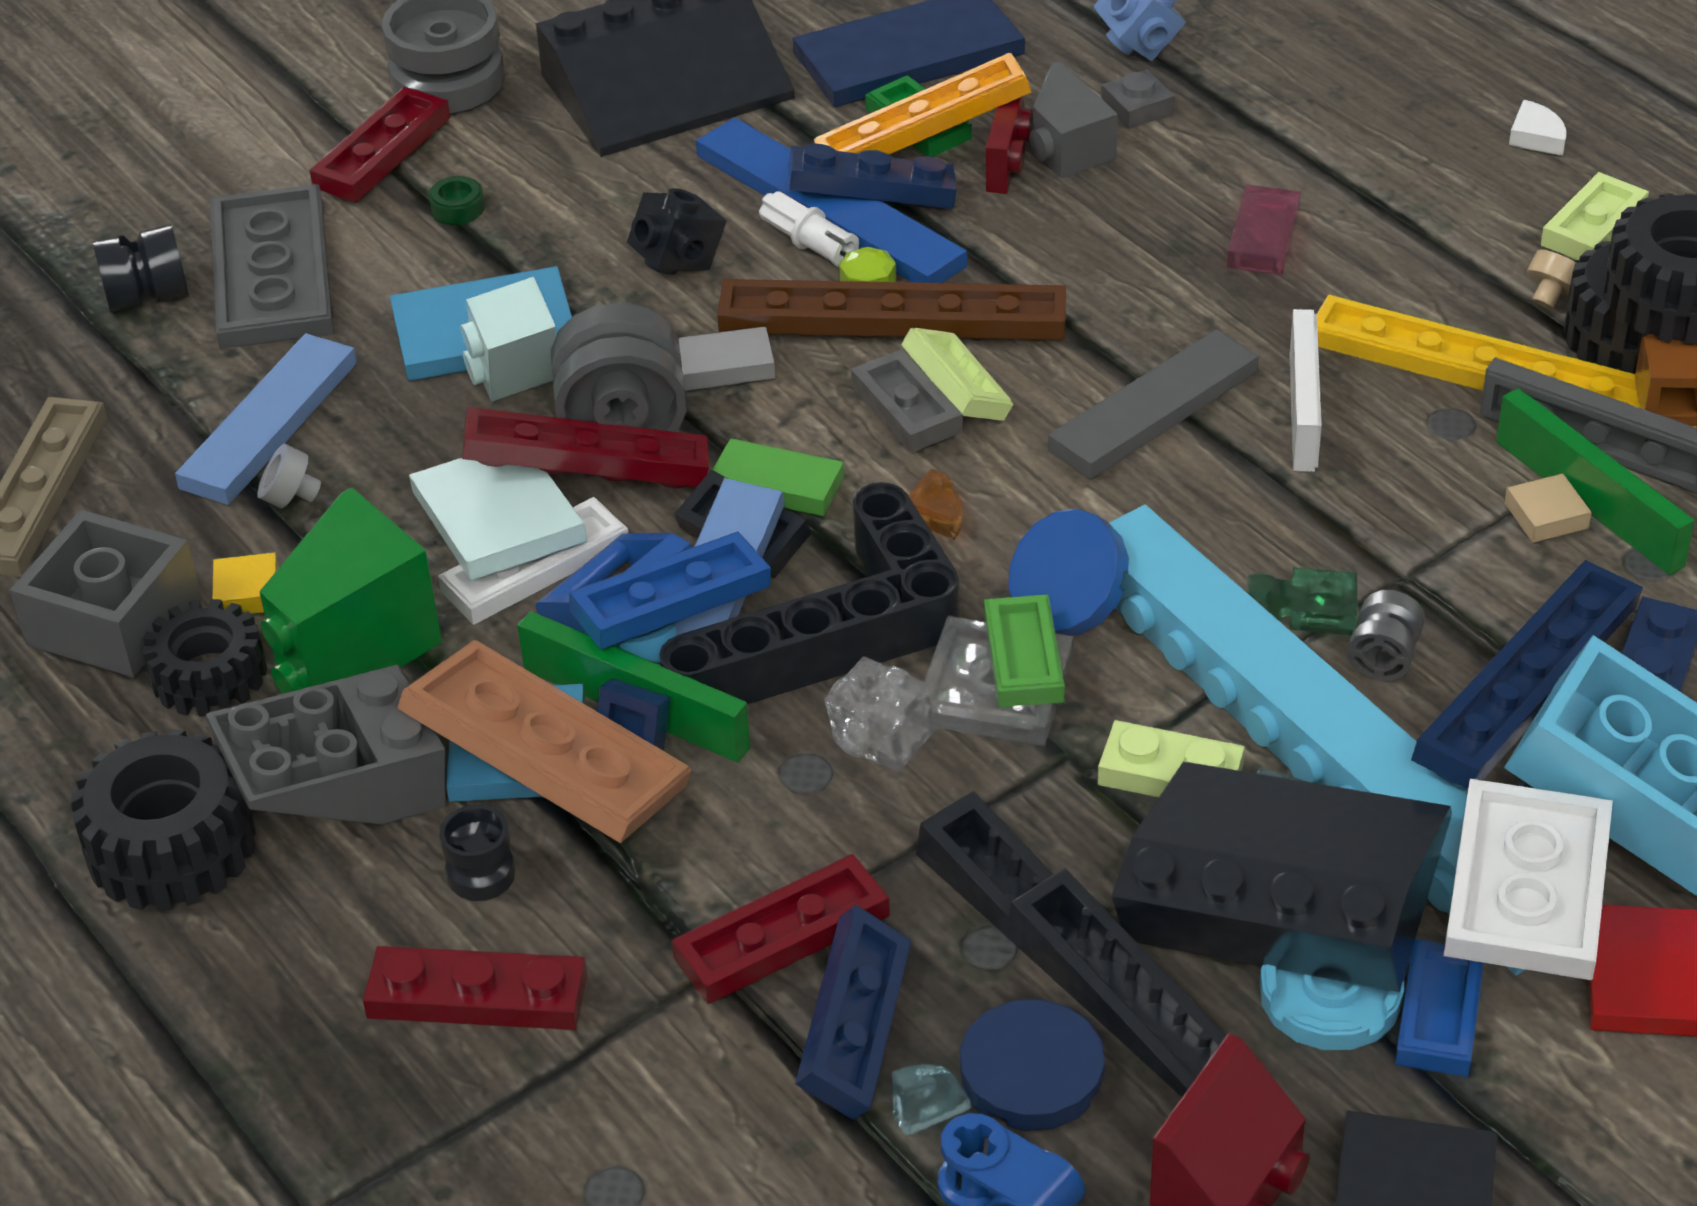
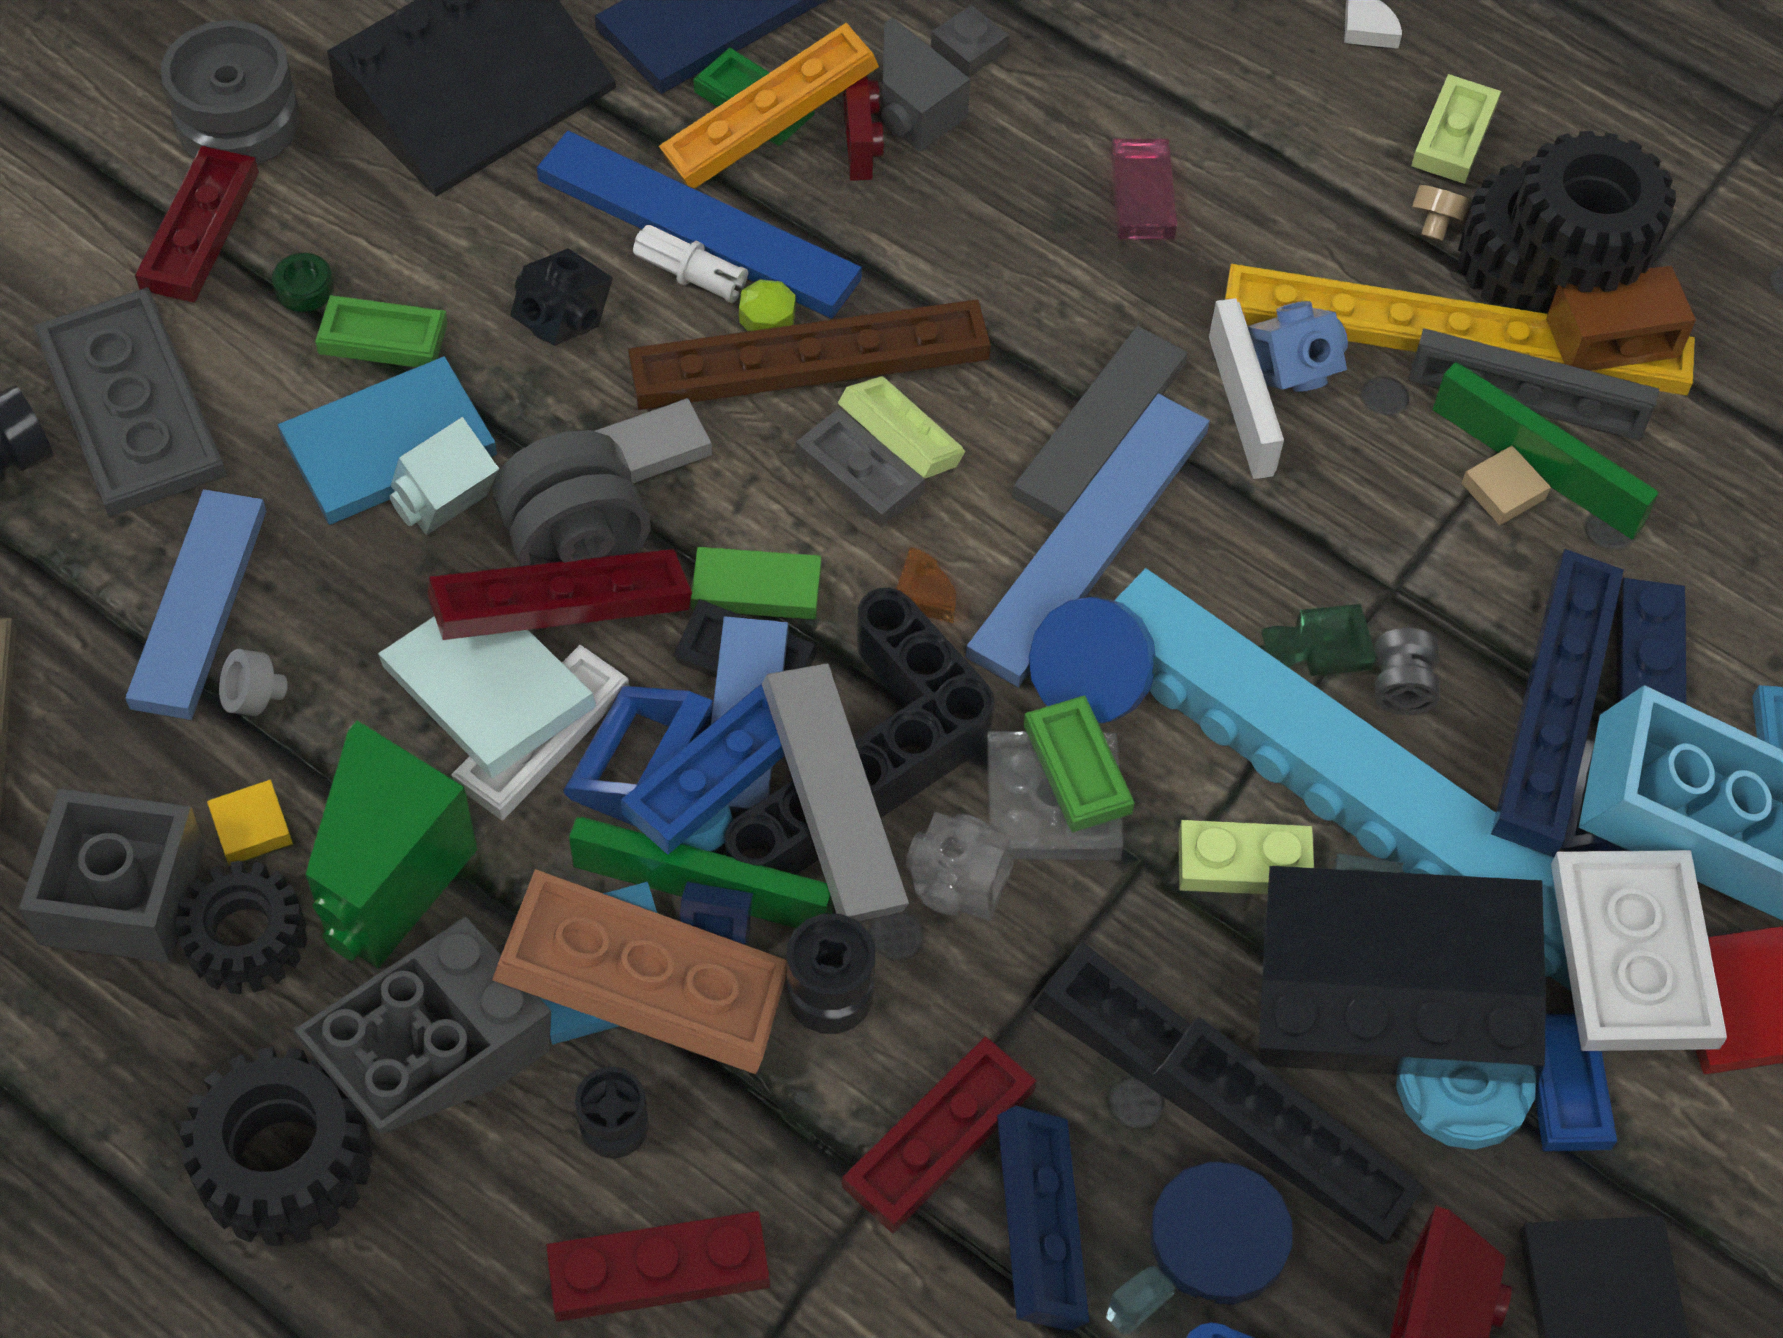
camera: 20 degrees left, 15 degrees up
dark blue plate [788,143,957,209] -> none
none -> bright green tile [315,295,448,367]
none -> light grey tile [762,663,909,922]
none -> black wheel [787,914,875,1034]
none -> medium blue tile [965,393,1210,688]
none -> medium blue brick [1247,301,1348,392]

